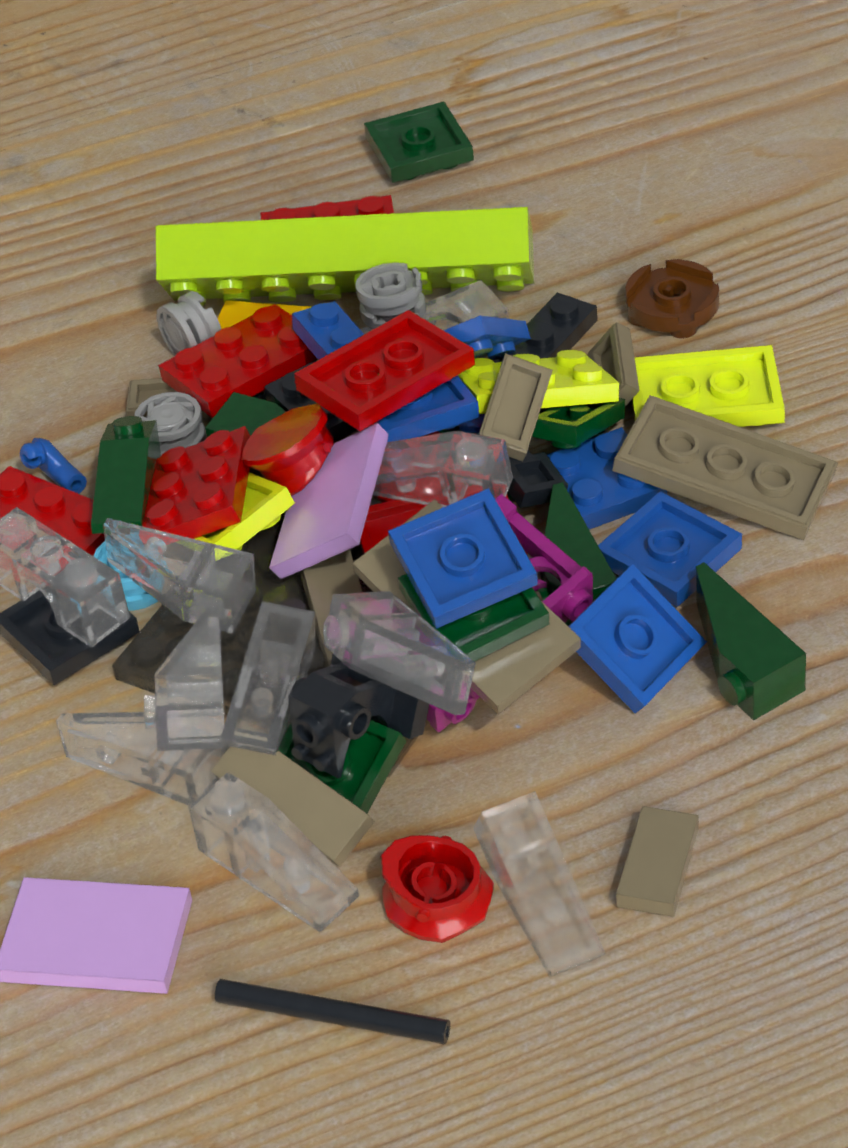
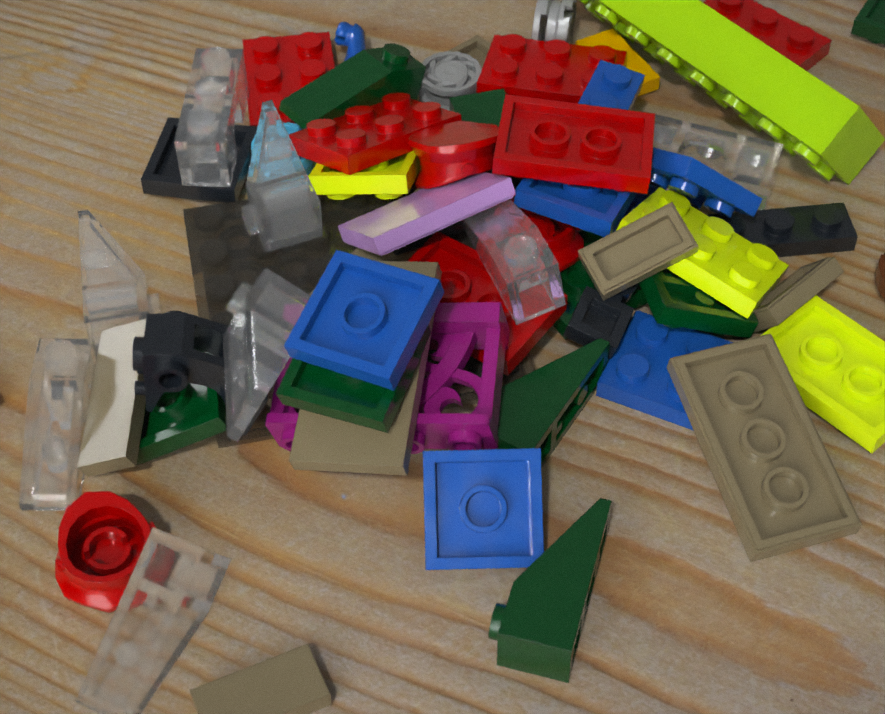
camera: 45 degrees right, 5 degrees up
clear slope [144,607,225,751] -> none
clear slope [220,601,315,755] -> none
light grey wheel [356,262,426,329] -> none
blue plate [598,491,742,607] -> none

